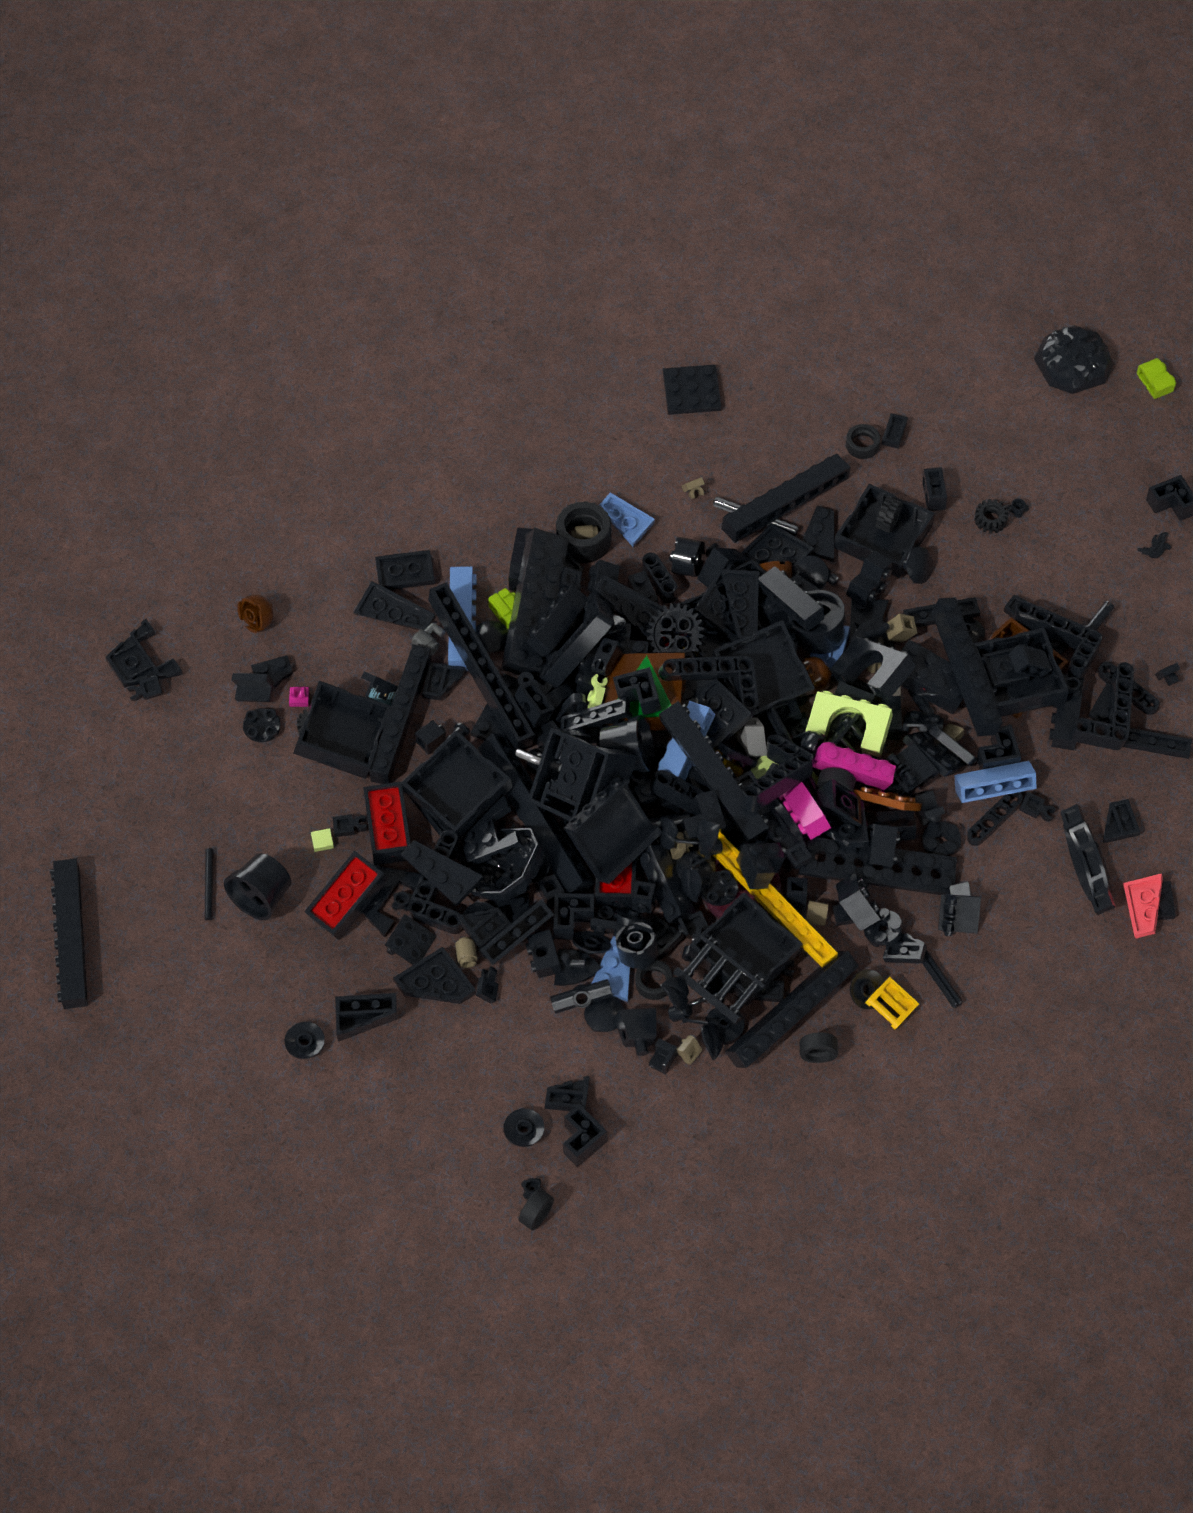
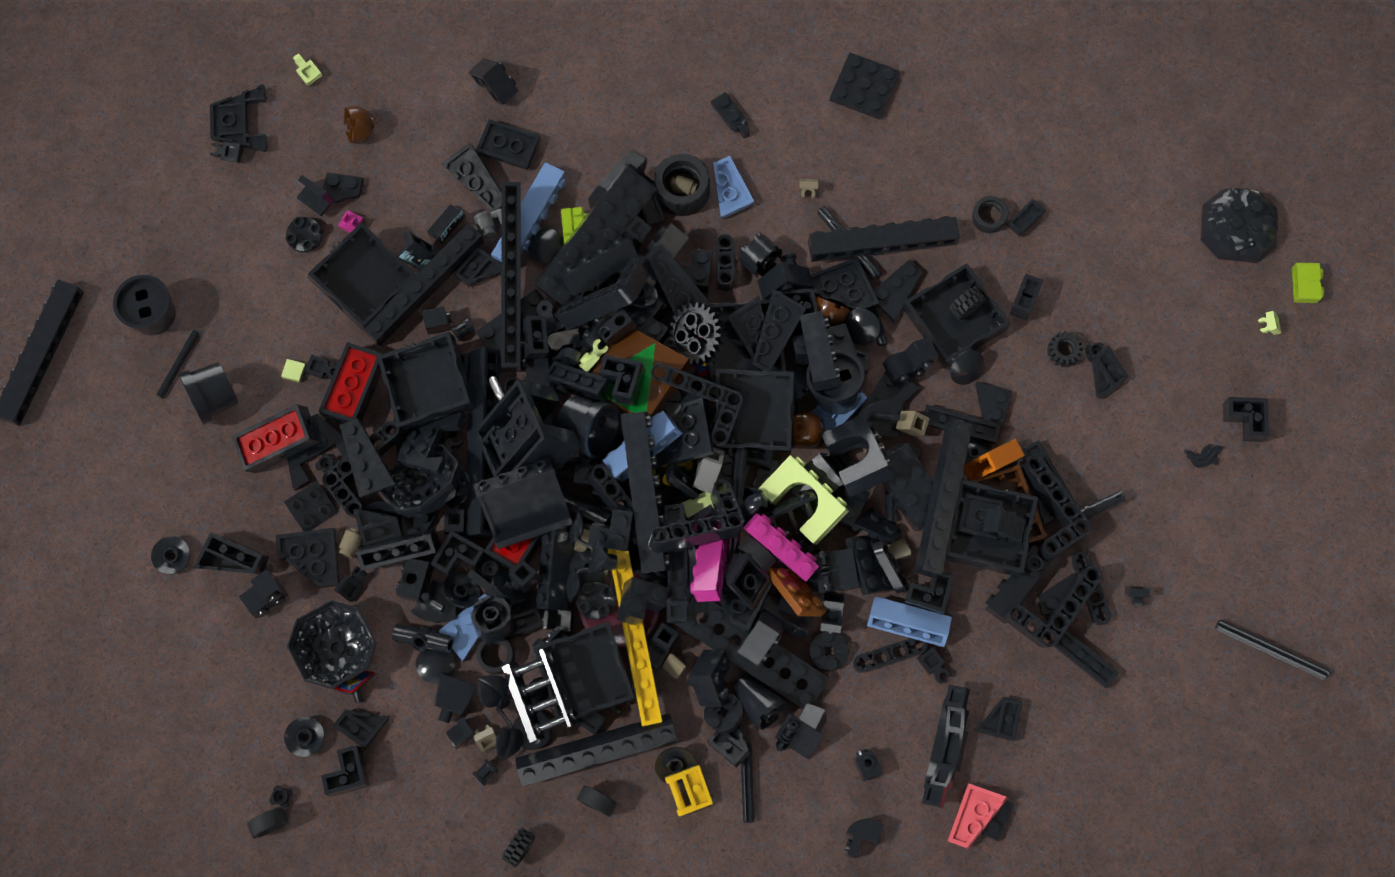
camera: 30 degrees right, 15 degrees up
none -> black piece [113,275,176,336]
none -> black brick [239,569,288,618]
none -> black rock [287,600,377,689]
none -> yellowish green plate [293,54,322,86]
none -> shield [334,671,377,703]
none -> black panel [427,204,465,244]
none -> black brick [468,58,519,105]
none -> black bush [472,759,499,786]
none -> black tyre [502,827,536,868]
none -> black hinge [711,92,750,138]
none -> black cone [733,676,787,731]
none -> black brick [844,819,884,859]
none -> black brick [853,749,883,782]
none -> orange slope [964,439,1025,480]
none -> black wing [975,381,1012,428]
none -> black wing [1091,346,1129,399]
none -> yellowish green tile [1258,311,1282,335]

